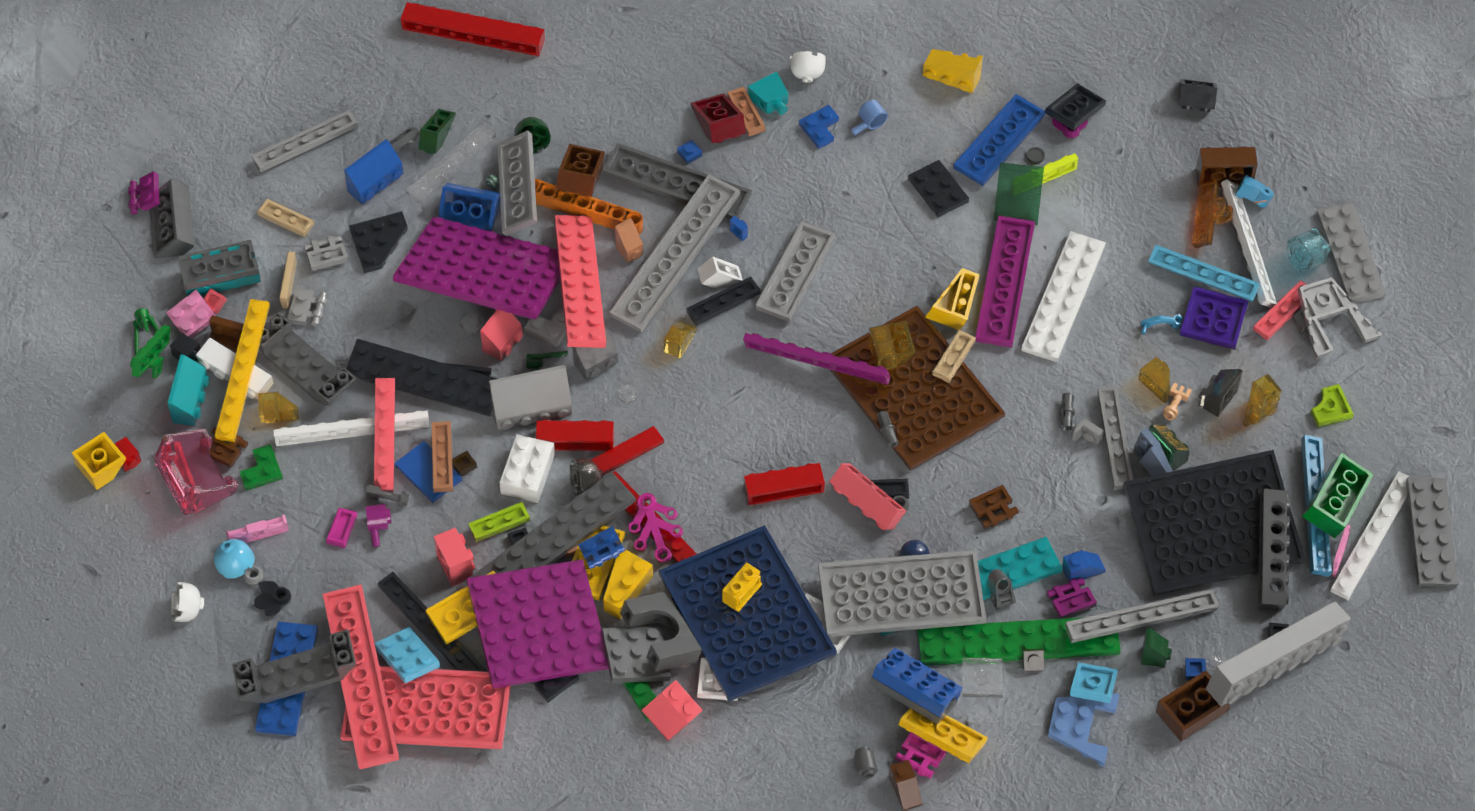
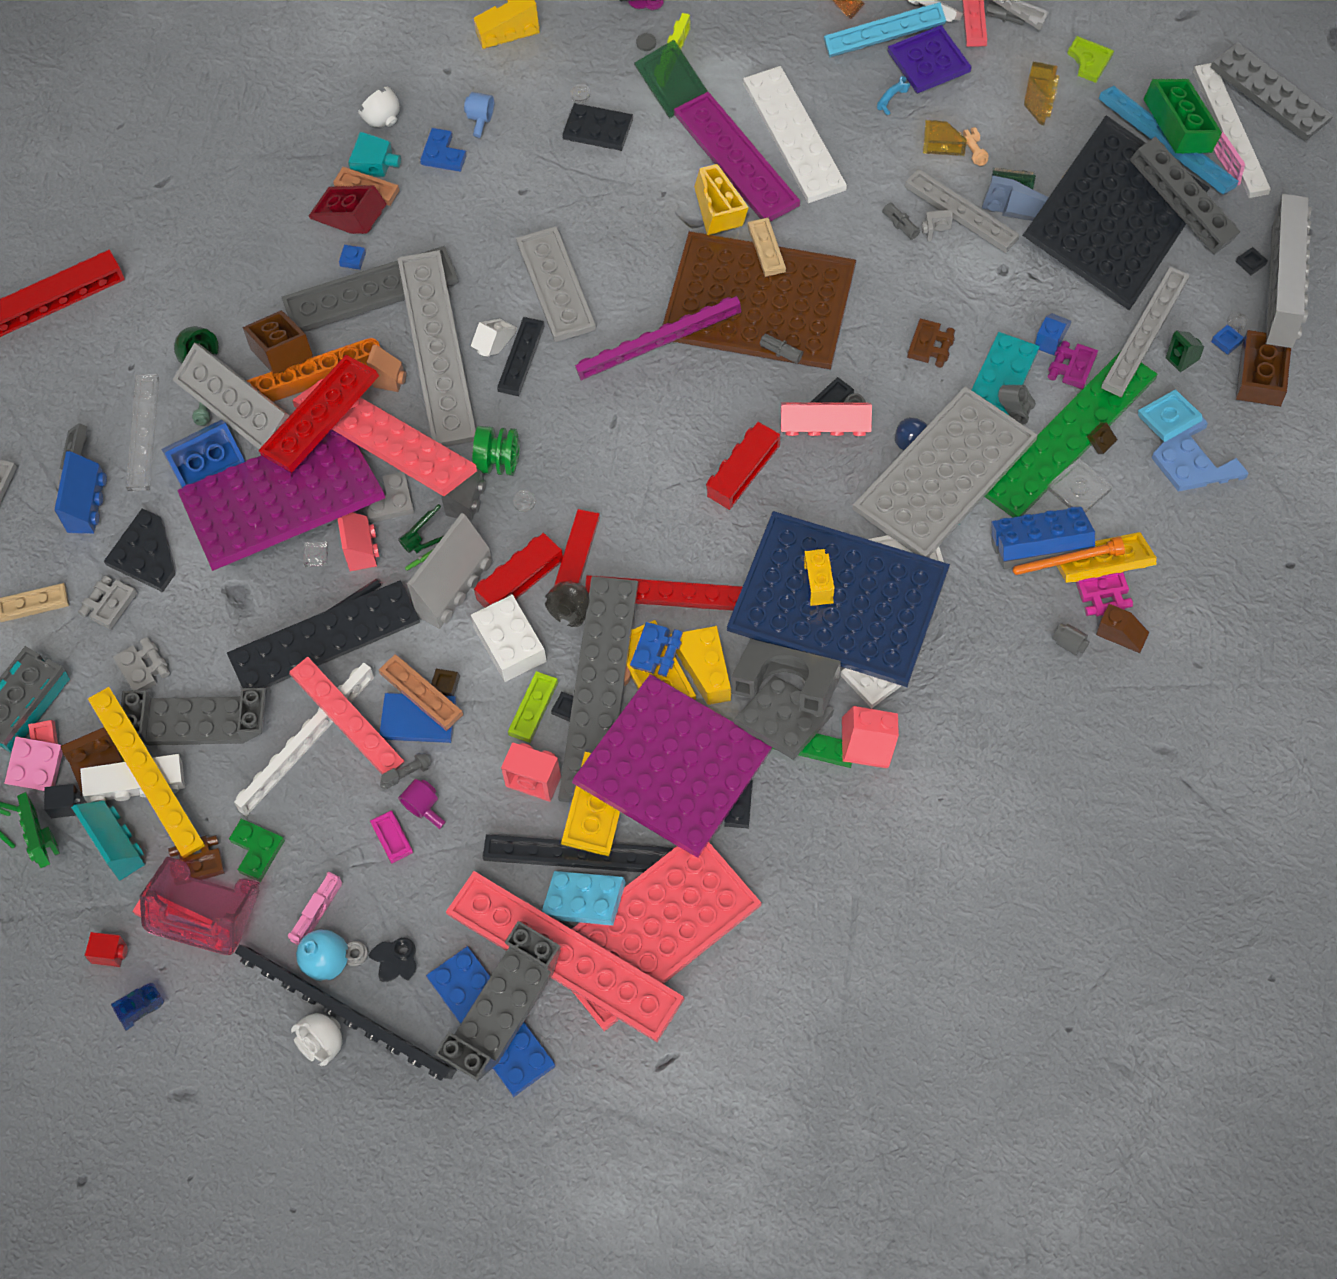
camera: 40 degrees left, 5 degrees up
yellow slope [71,432,126,490] -> none
clear yellow slope [258,392,300,423] -> none
tan tile [279,252,297,309] -> none
dark green slope [418,109,456,154] -> none
dark pink plant [628,493,683,563] -> none
clear yellow slope [664,321,697,359] -> none
blue plate [730,216,748,241] -> none
clear yellow slope [868,321,916,370] -> none
blue plate [953,94,1045,186] -> none
clear smoke slope [1198,369,1243,417] -> none
none -> clear blue leg [111,983,164,1031]
none -> black plate [235,944,457,1081]
none -> red plate [258,355,379,473]
none -> green wheel [472,426,520,476]
none -> orange piece [1013,536,1125,575]

